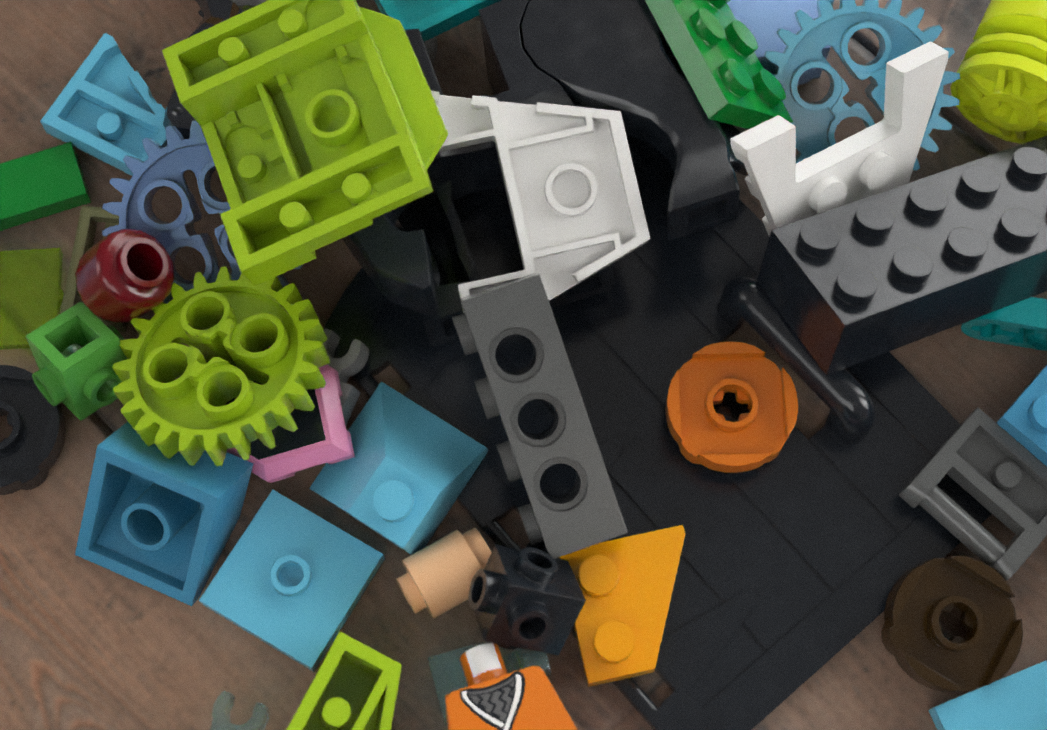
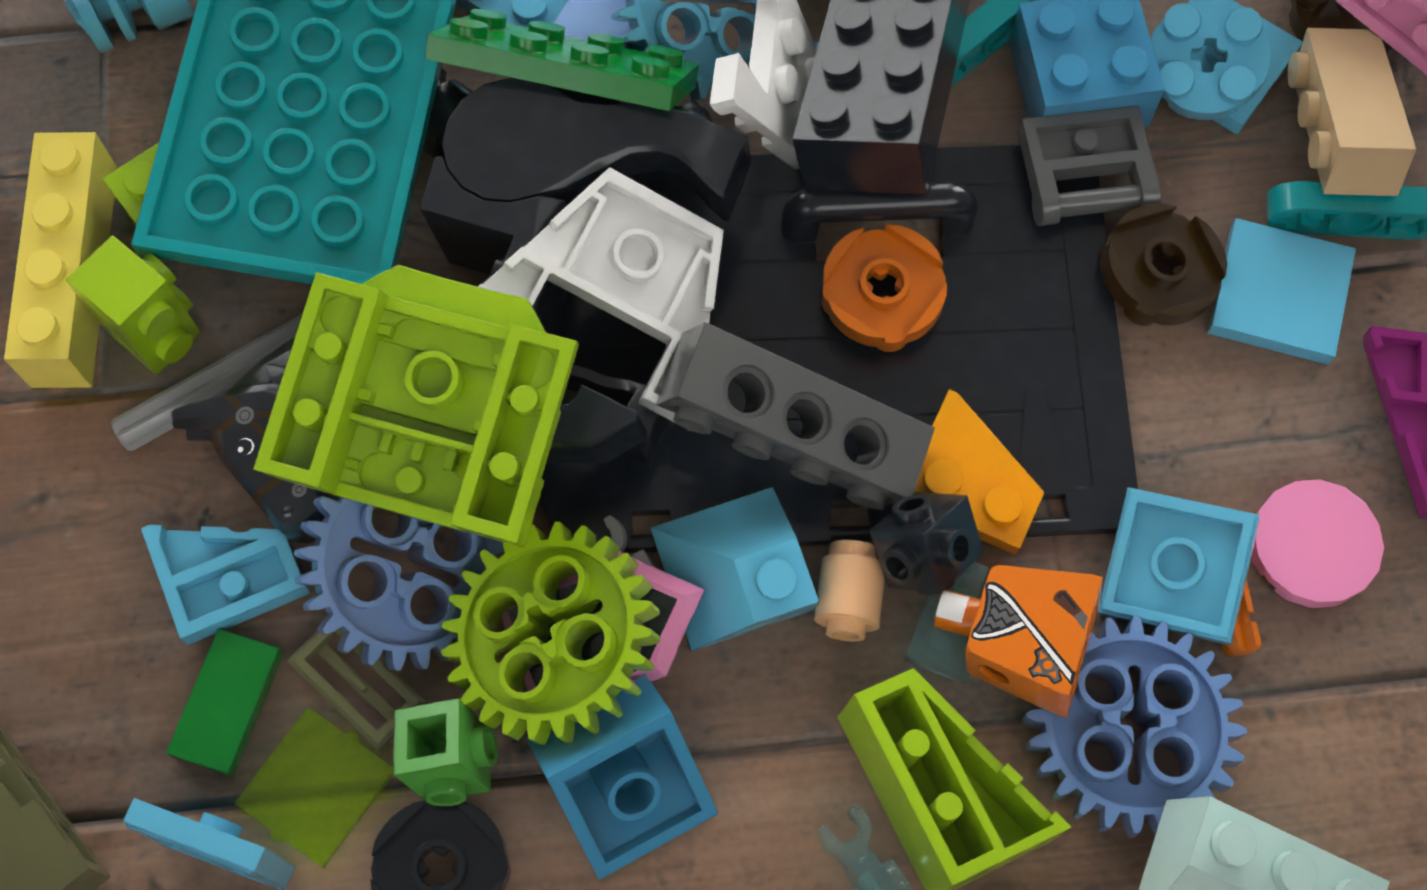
camera: 50 degrees left, 0 degrees up
dark red head [75,229,175,323] -> none
medium azure plate [199,489,385,672] -> none

